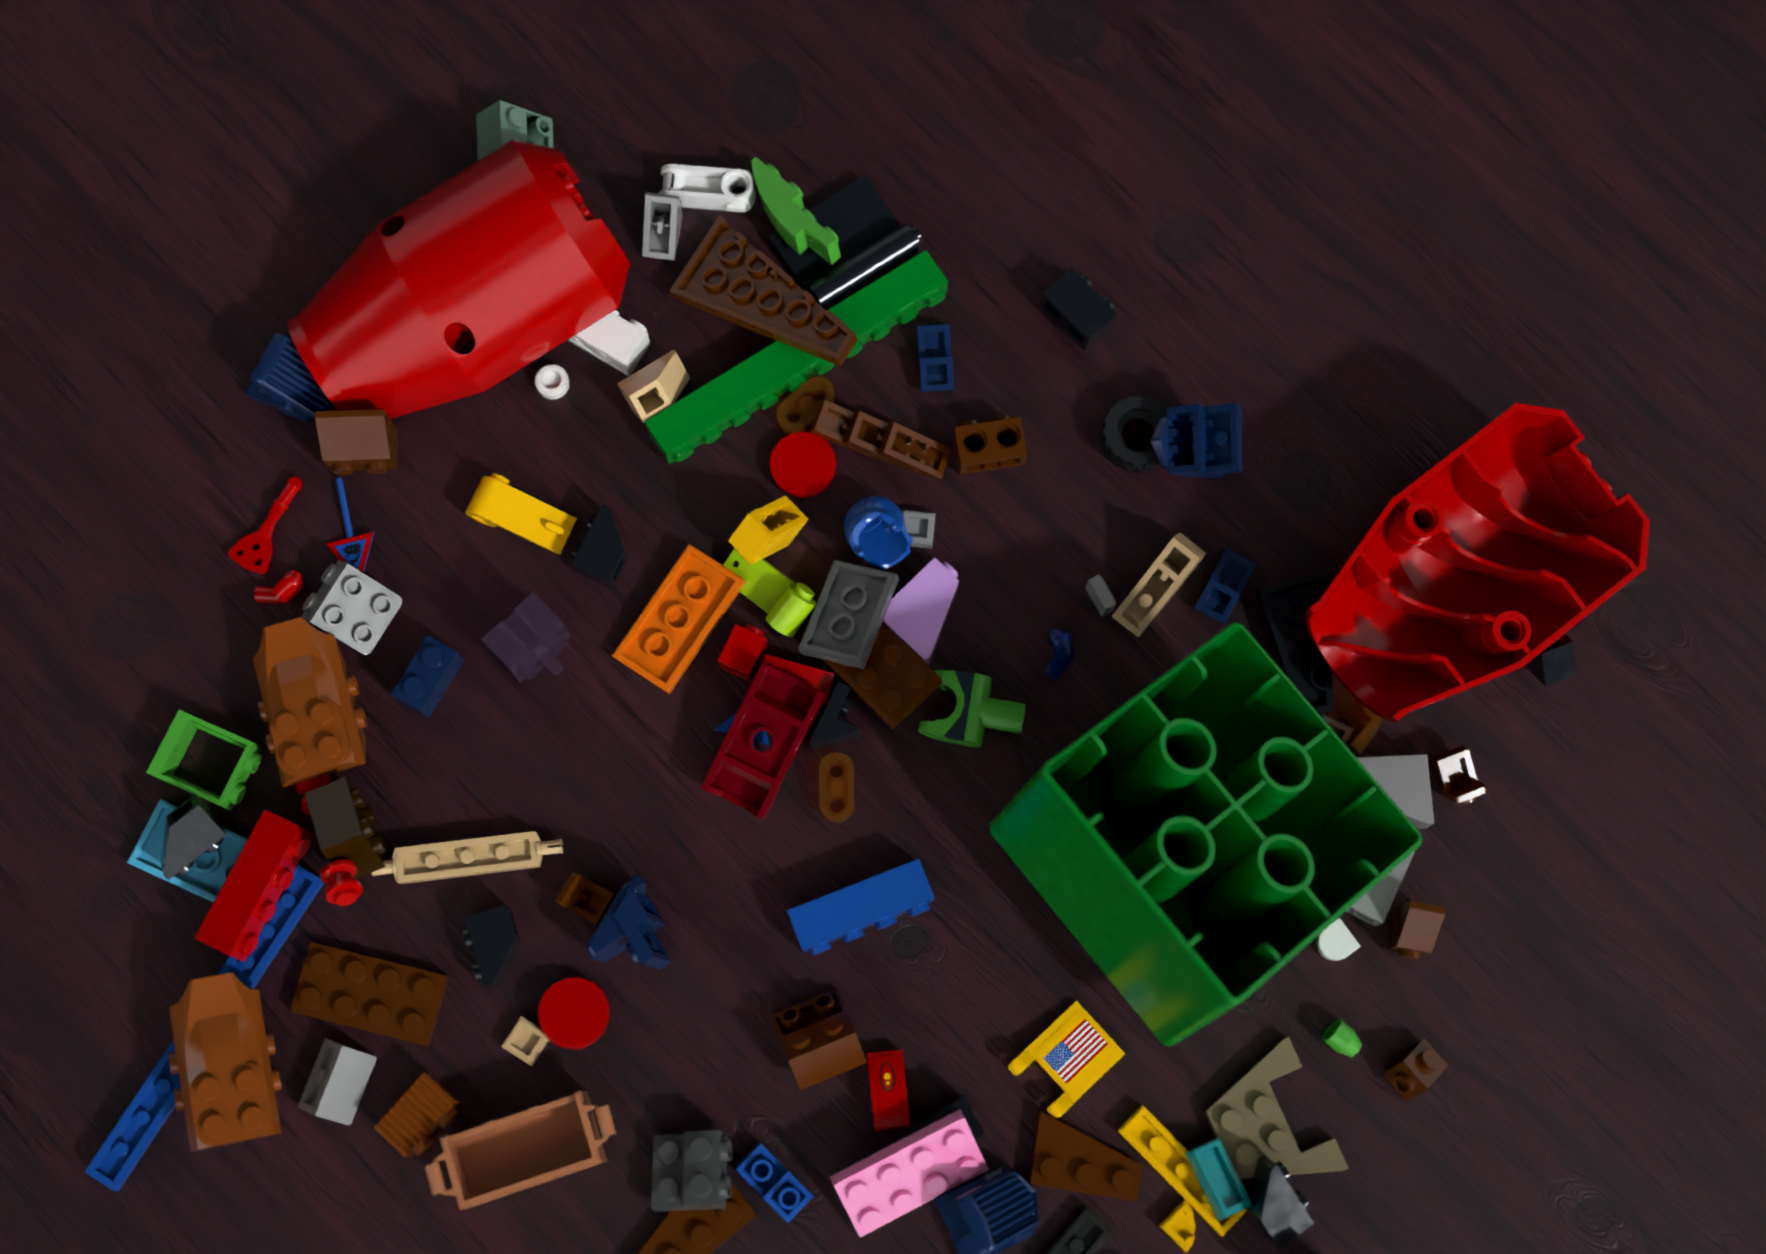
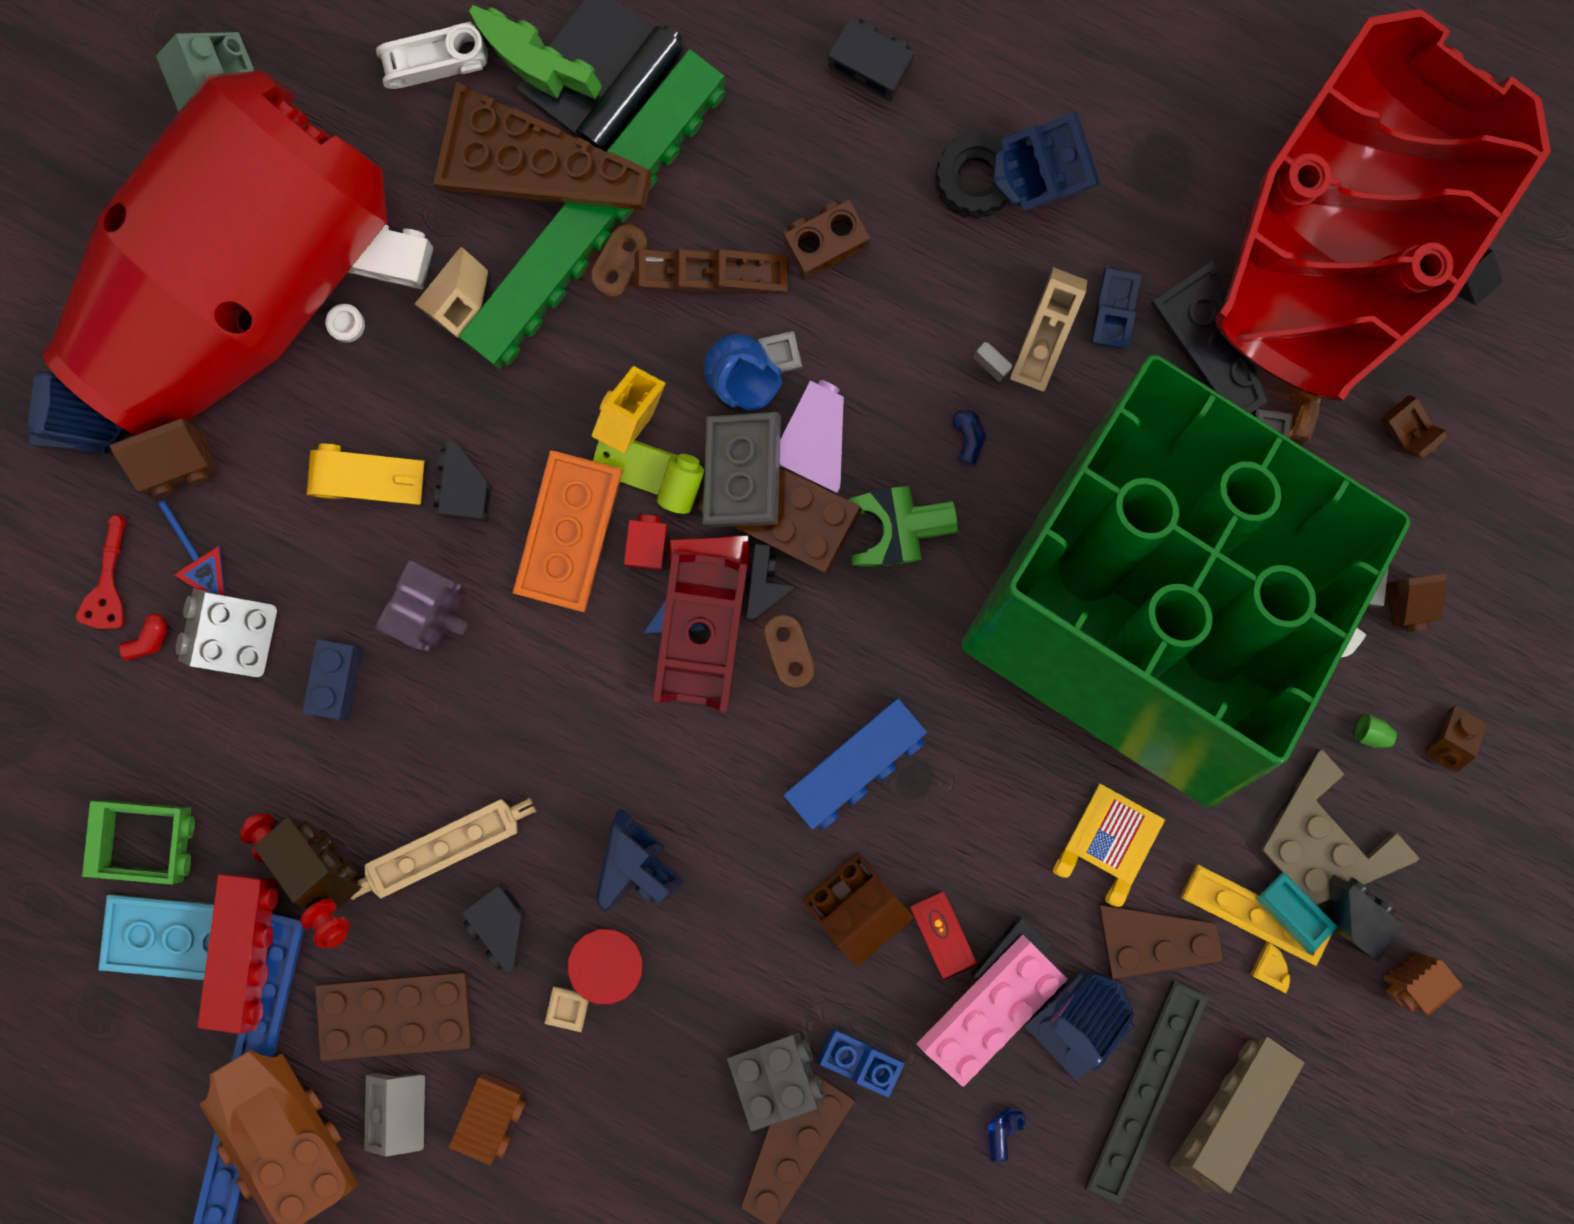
camera: 20 degrees left, 10 degrees up
black slope [161,794,226,880] -> none
dark orange slope [253,617,368,788] -> none
nougat container [424,1091,616,1210] -> none
reddish brown bracket [556,872,616,926] -> none
light grey slope [642,192,683,261] -> none
red tile [769,431,837,499] -> none
dark blue slope [916,324,954,392] -> none
light grey slope [1357,754,1435,829] -> none

